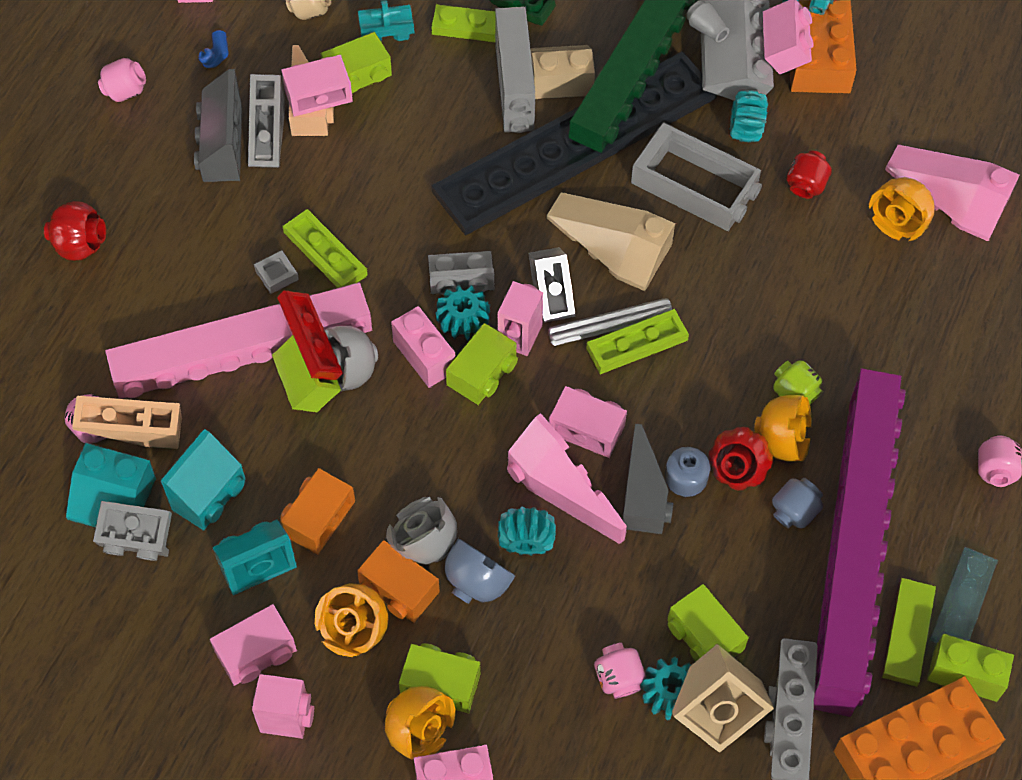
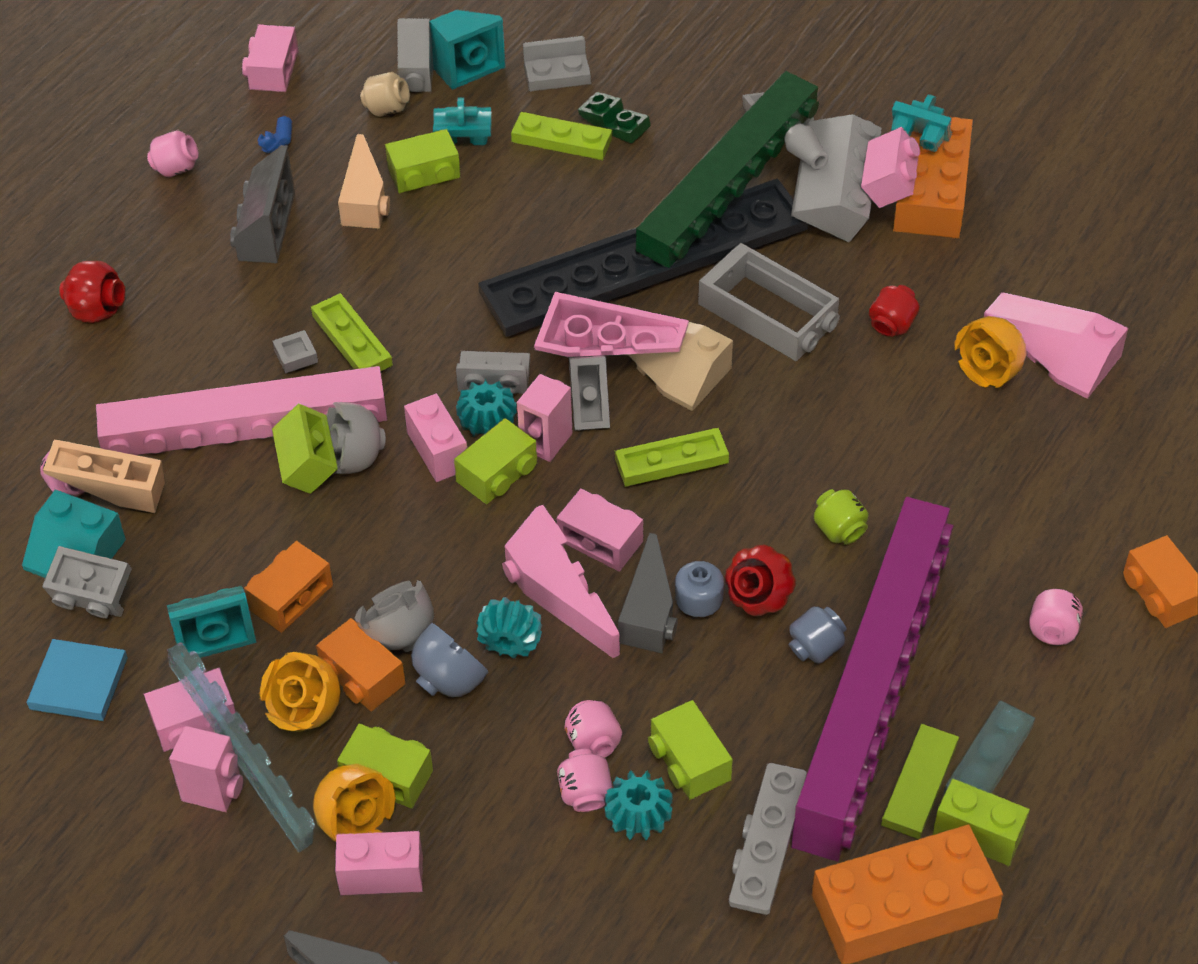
camera: 10 degrees right, 10 degrees down
teal slope [161,429,246,531] -> none
light grey slope [248,74,285,168] -> none
red tile [277,290,343,380] -> none
bright pink brick [281,55,353,117] -> none
light grey window [495,7,535,133] -> none
tan slope [530,45,595,99] -> none
light grey axle [548,298,672,346] -> none
tan slope [672,644,774,753] -> none
teal gear [729,90,768,142] -> none
light orange cylinder [755,395,811,461] -> none
none -> dark azure tile [27,639,128,721]
none -> clear light blue plate [168,642,315,852]
none -> bright pink wedge [534,292,689,357]
none -> bright pink head [564,700,622,758]

